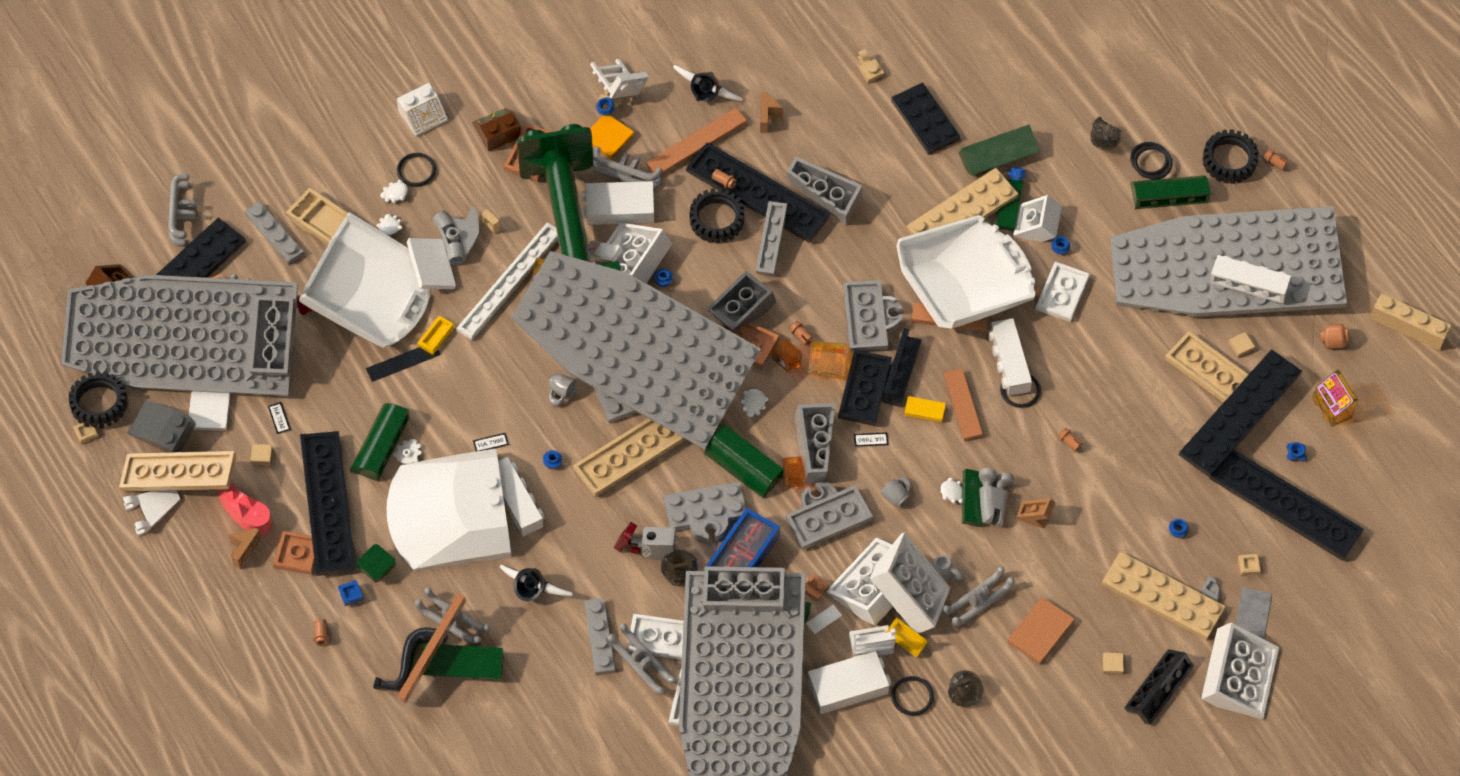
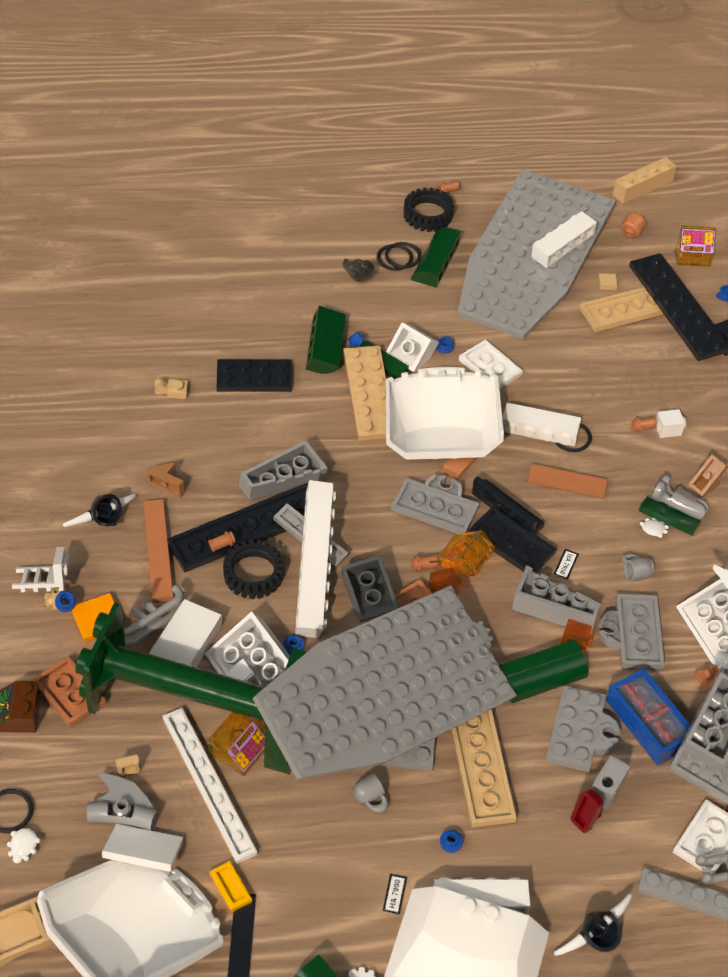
camera: 65 degrees left, 10 degrees down
white piece [376,214,403,235] -> none
clear smoke hair [660,550,698,587] -> none
yellow tile [904,396,946,423] -> none
none -> white brick [295,480,336,638]
none -> white brick [656,409,686,438]

